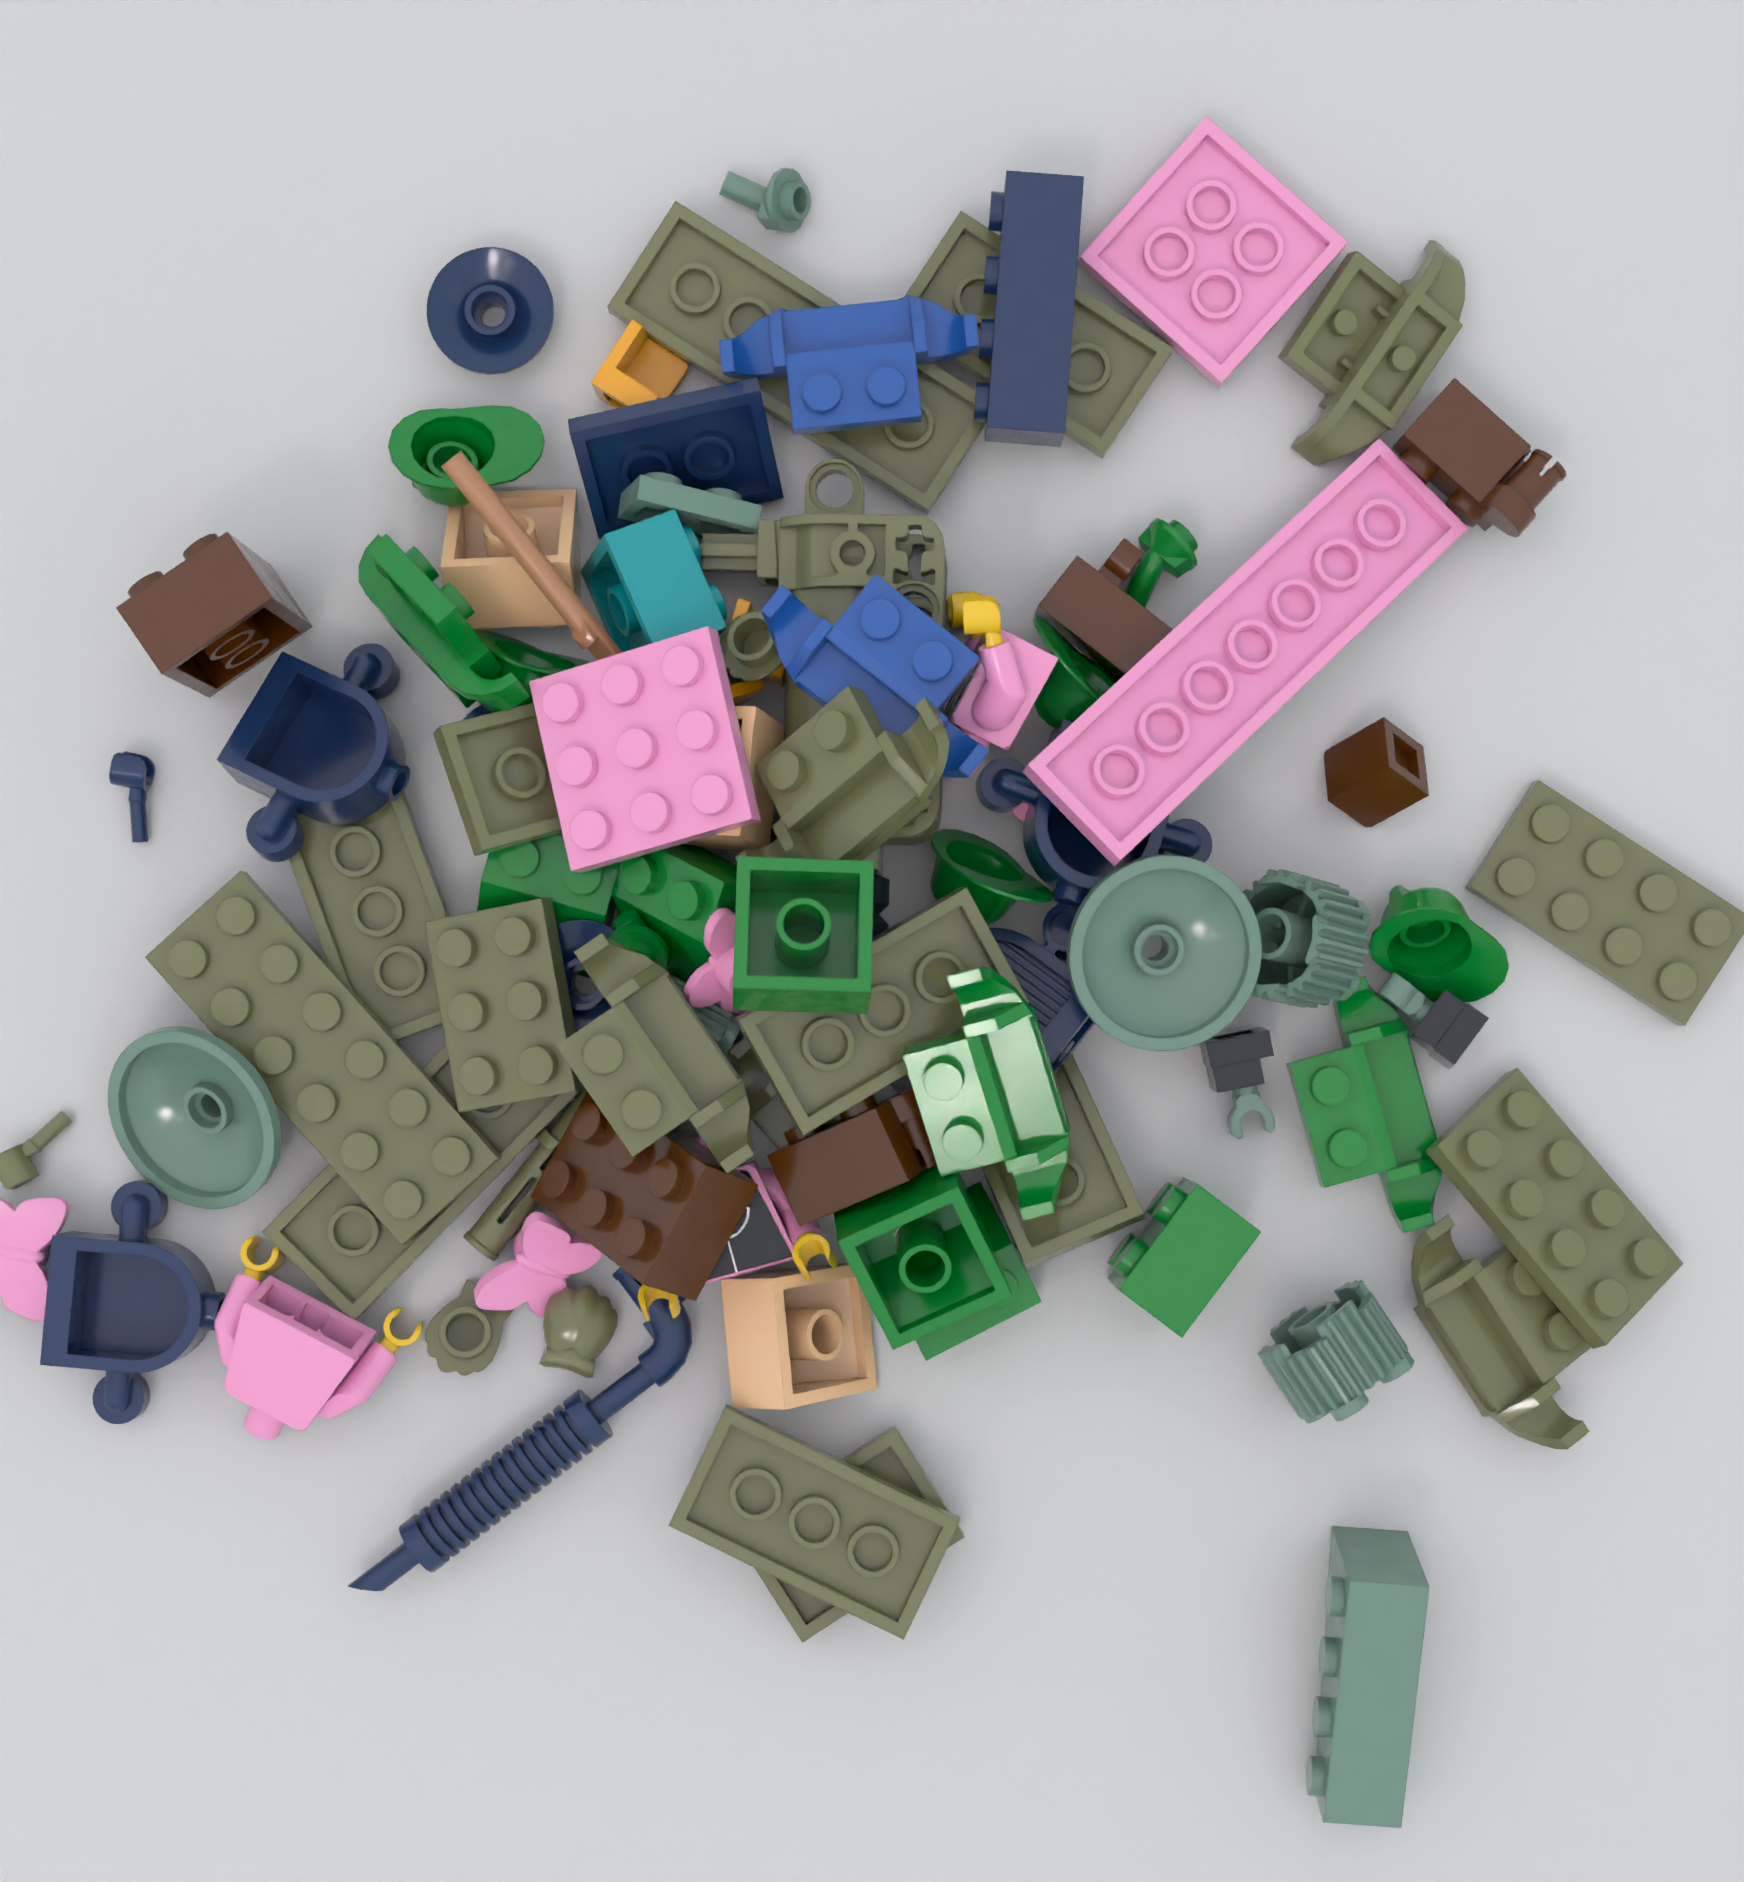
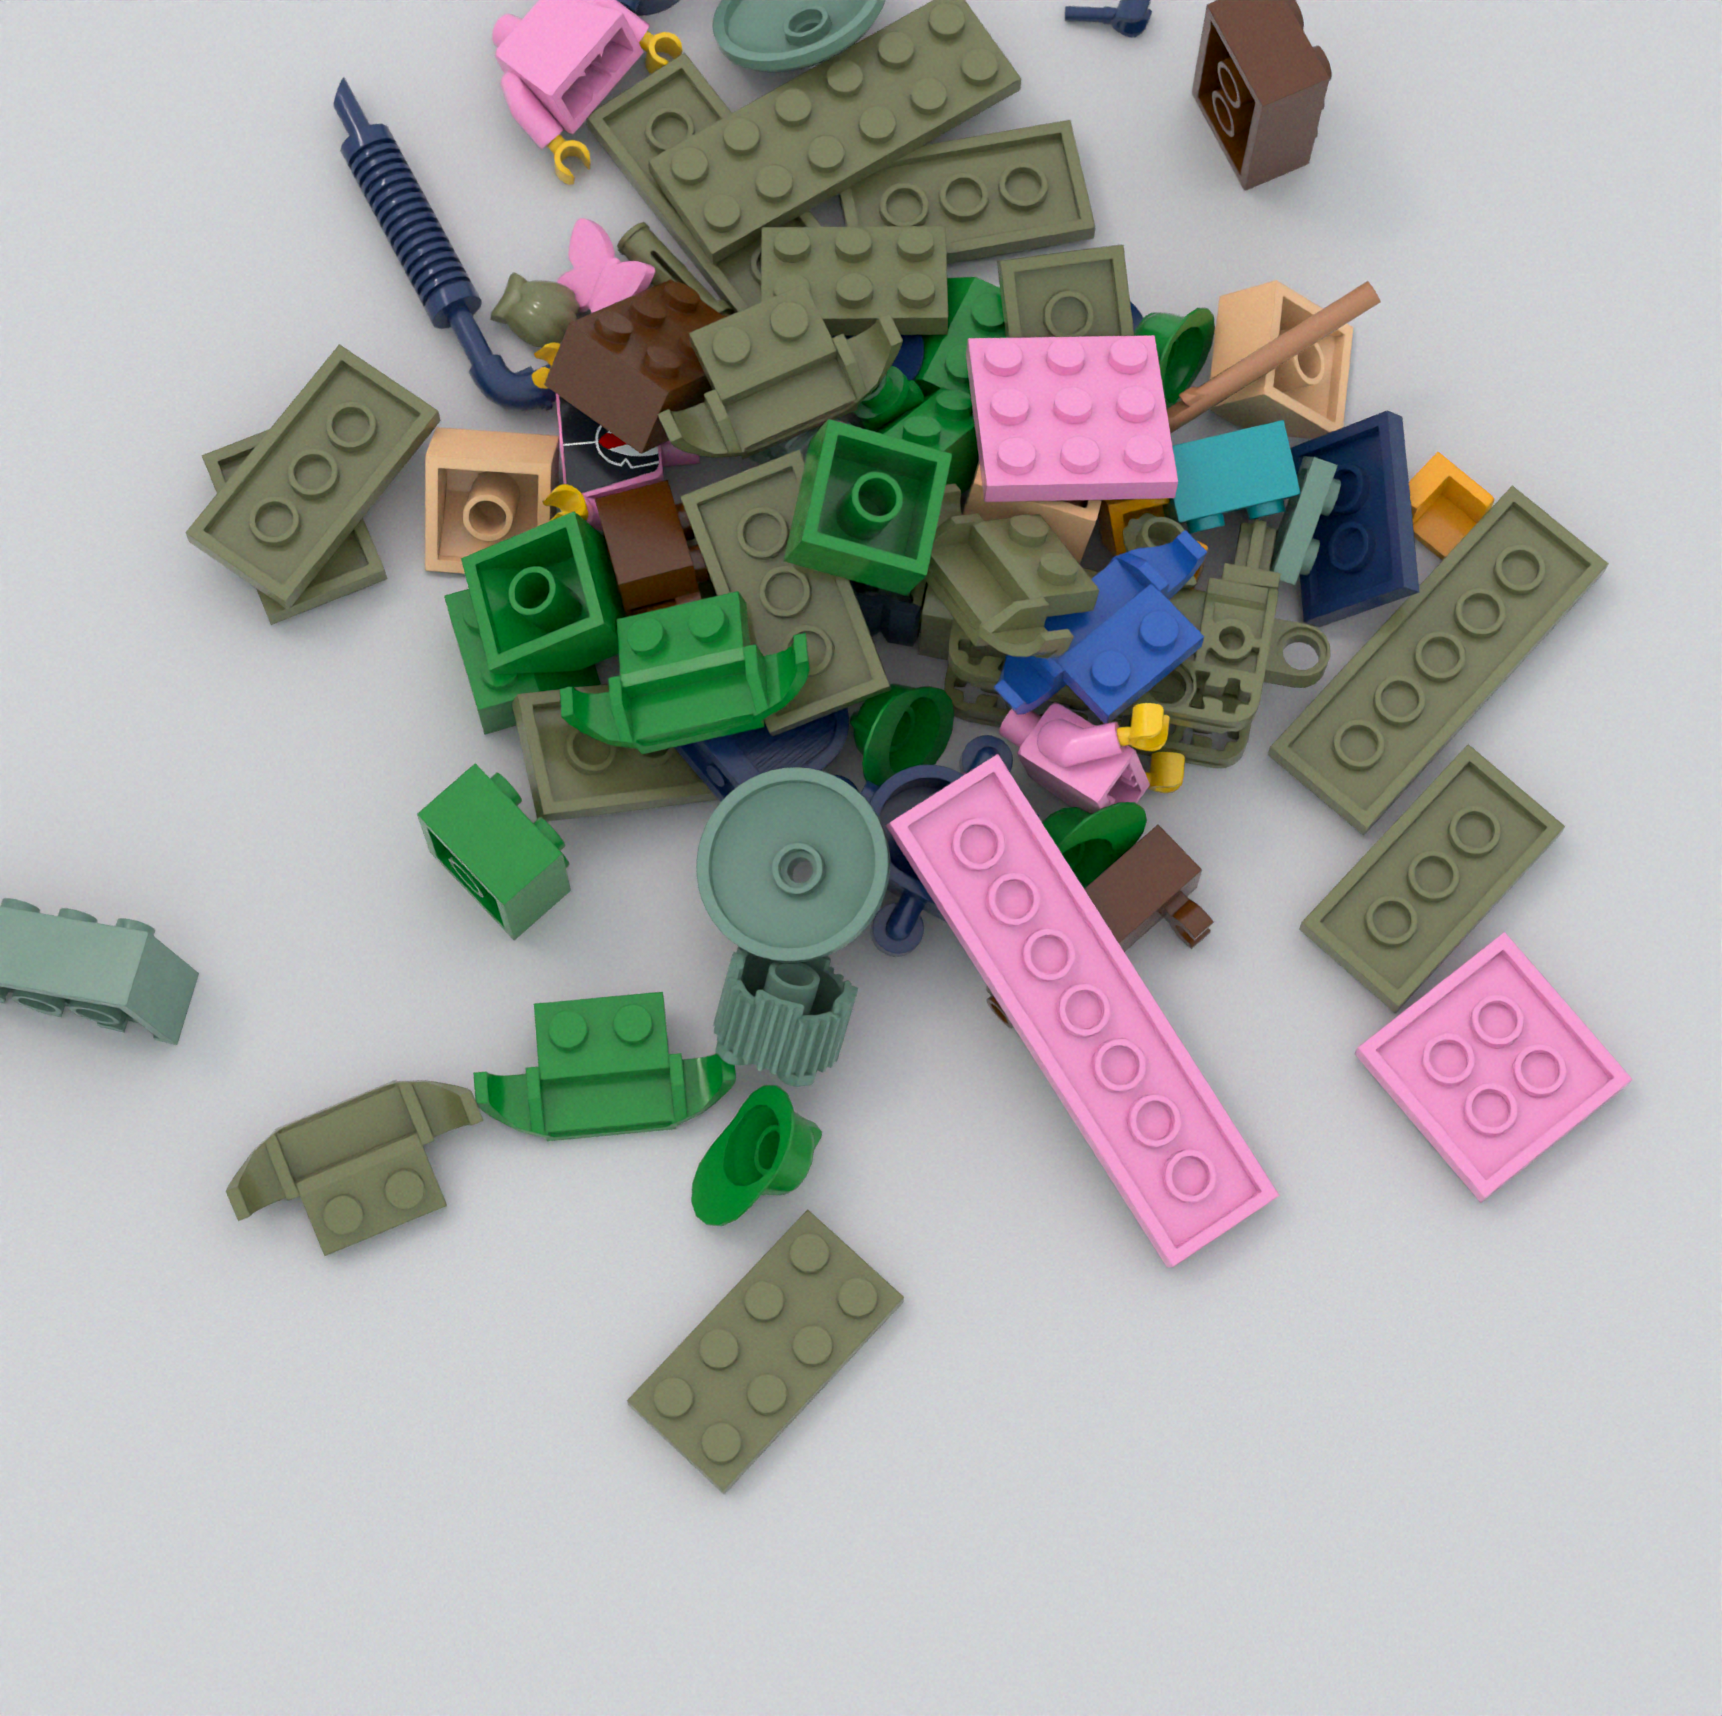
camera: 95 degrees right, 15 degrees down
dark blue piece [216,643,410,862] -> none
green plate [359,534,530,713] -> none
green piece [388,405,545,507] -> none
olive animal [425,1280,514,1376] -> none
dark blue dish [427,247,554,375] -> none
sand green plate [719,168,811,233] -> none
blue plate [719,295,979,435] -> none
dark blue brick [974,170,1084,447] -> none
green plate [1125,518,1198,607] -> none
black piece [1200,1027,1275,1139] -> none
sand green brick [1258,1280,1414,1423] -> none
olive plate [1277,240,1465,466] -> none
reddish brown panel [1324,717,1429,827] -> none
black piece [1378,972,1489,1070] -> none
reddish brown hinge [1392,378,1567,537] -> none
olive plate [1426,1068,1684,1349] -> none

